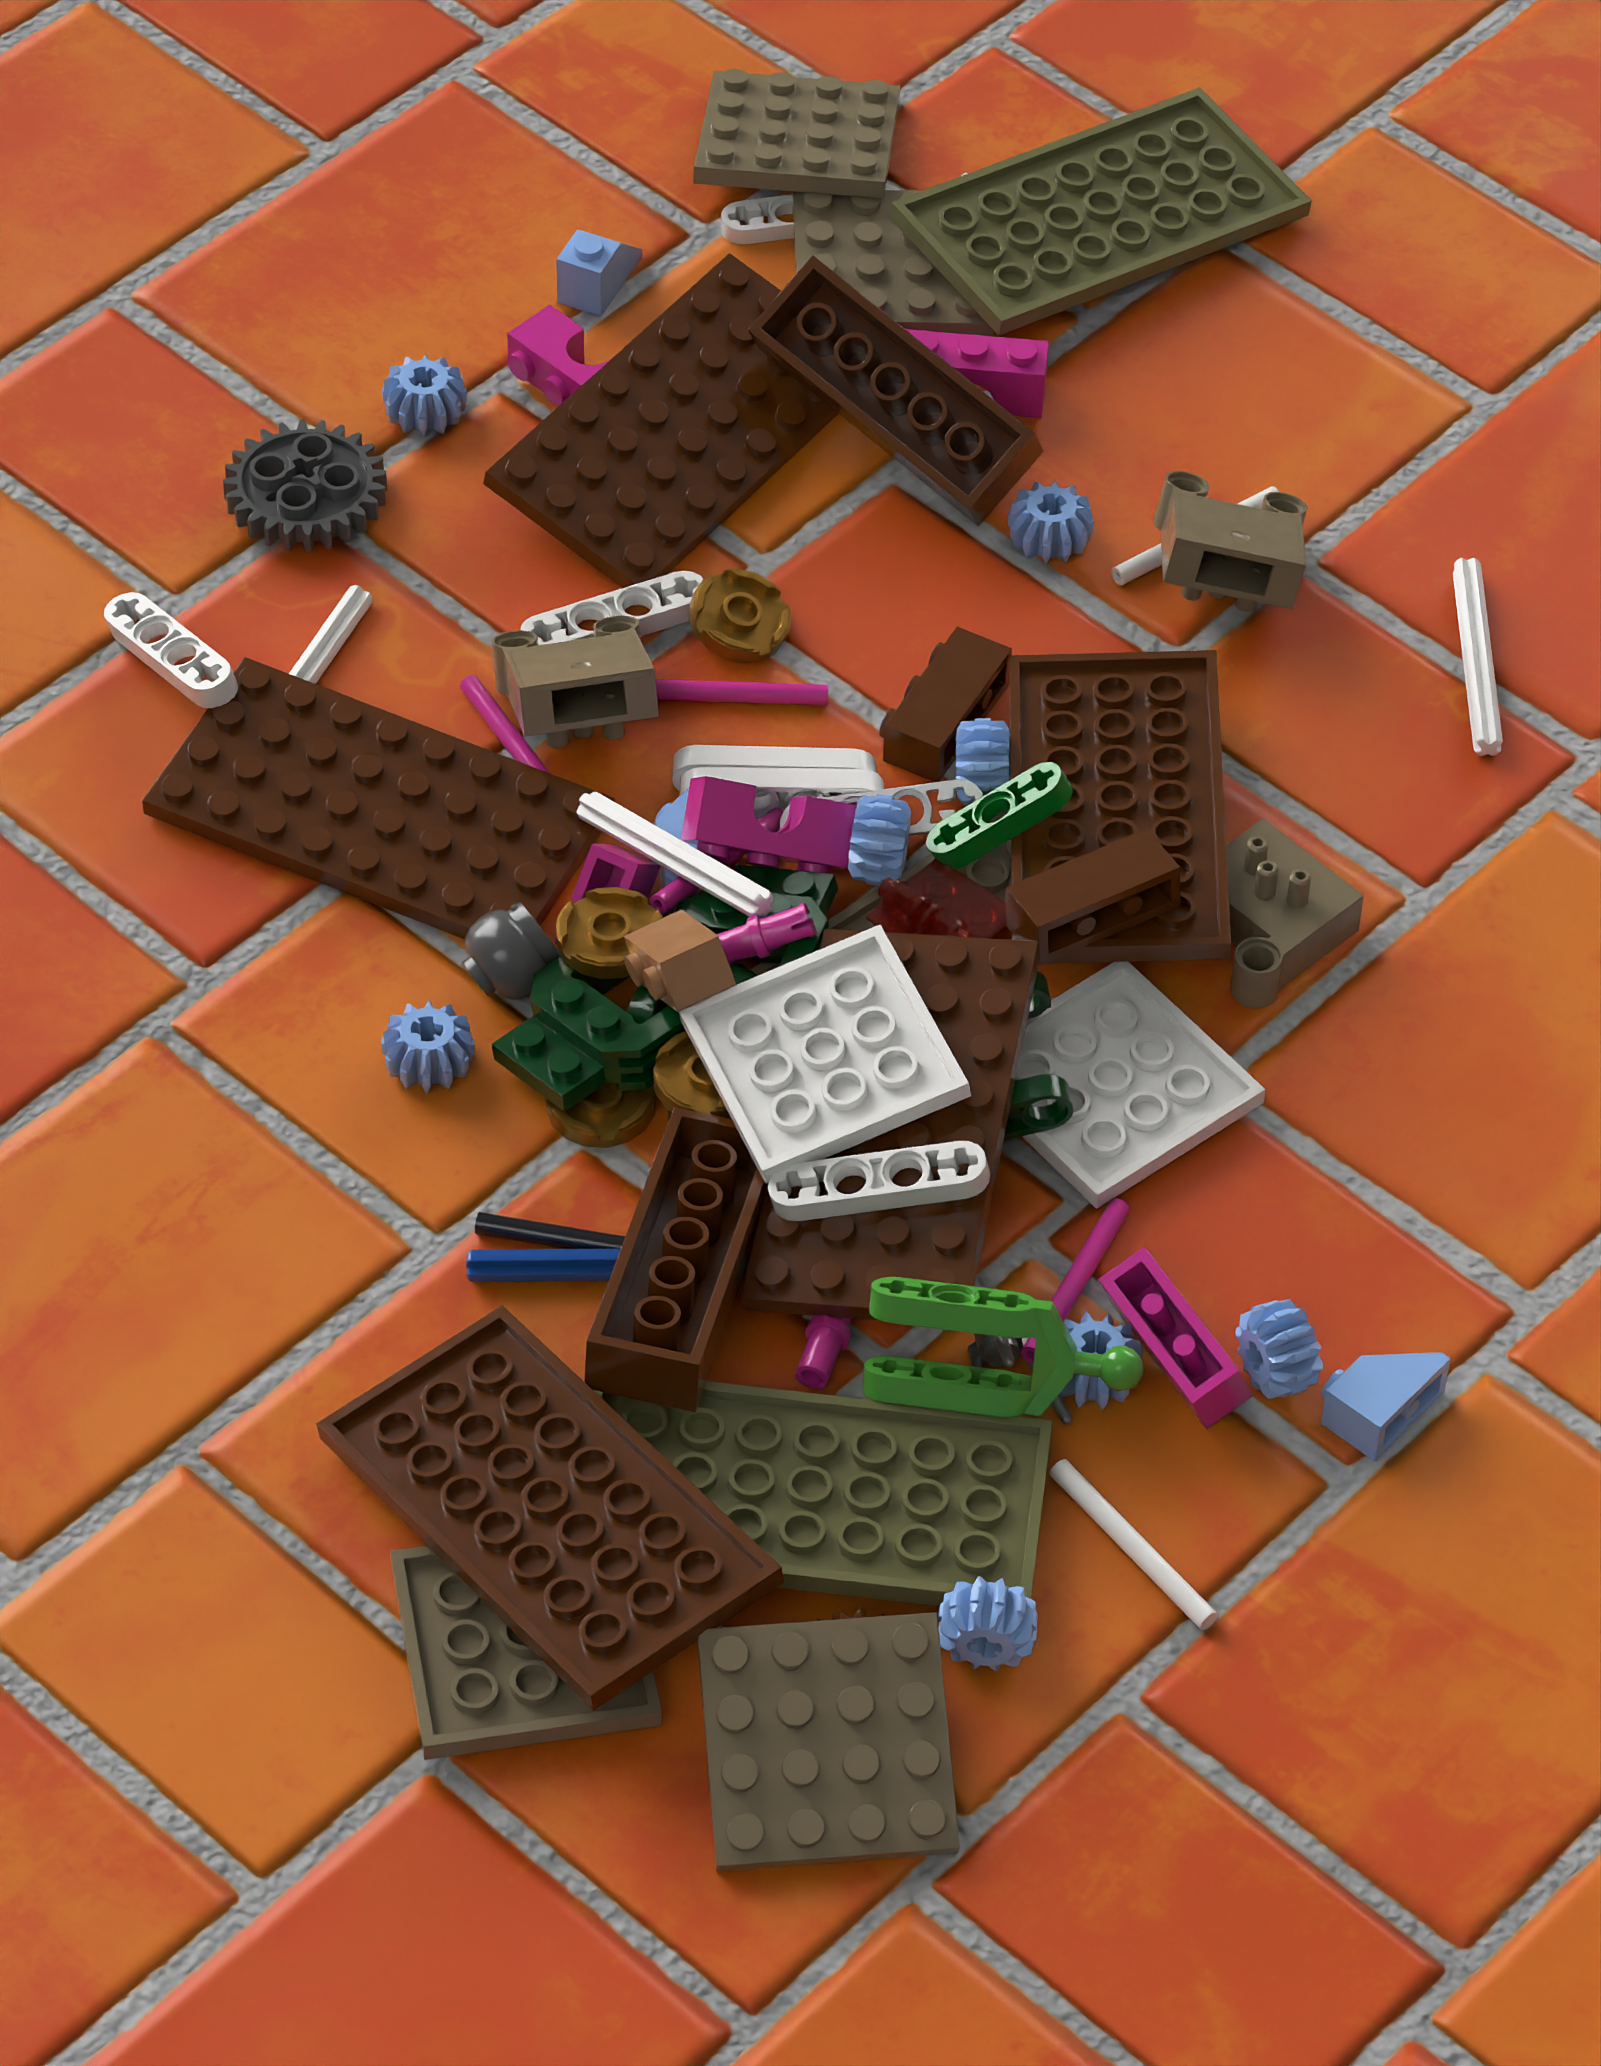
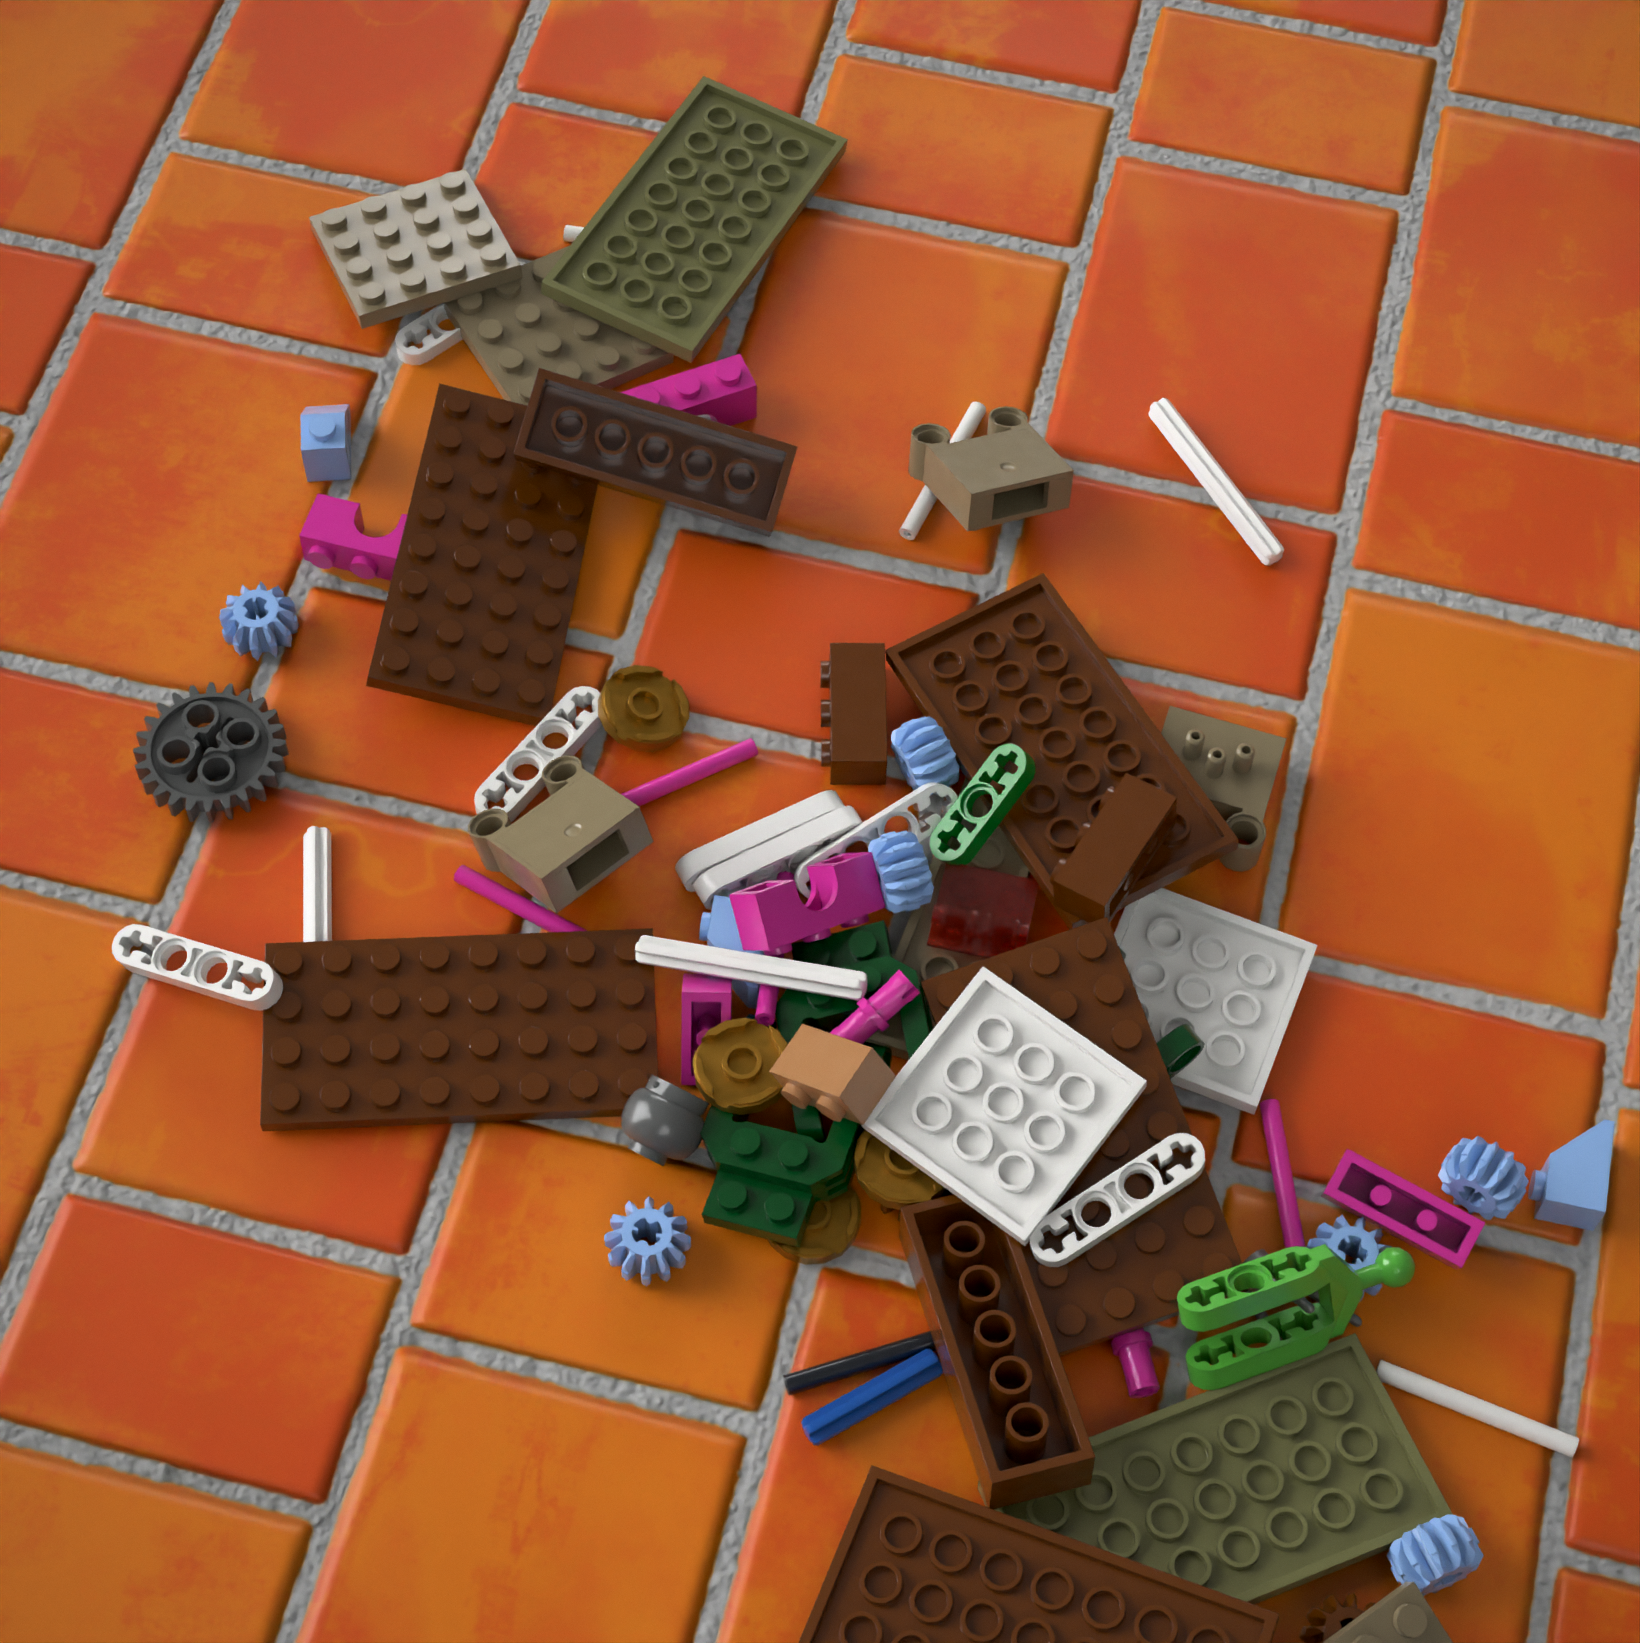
camera: 30 degrees left, 10 degrees up
light blue gear [1008,480,1094,565] -> none

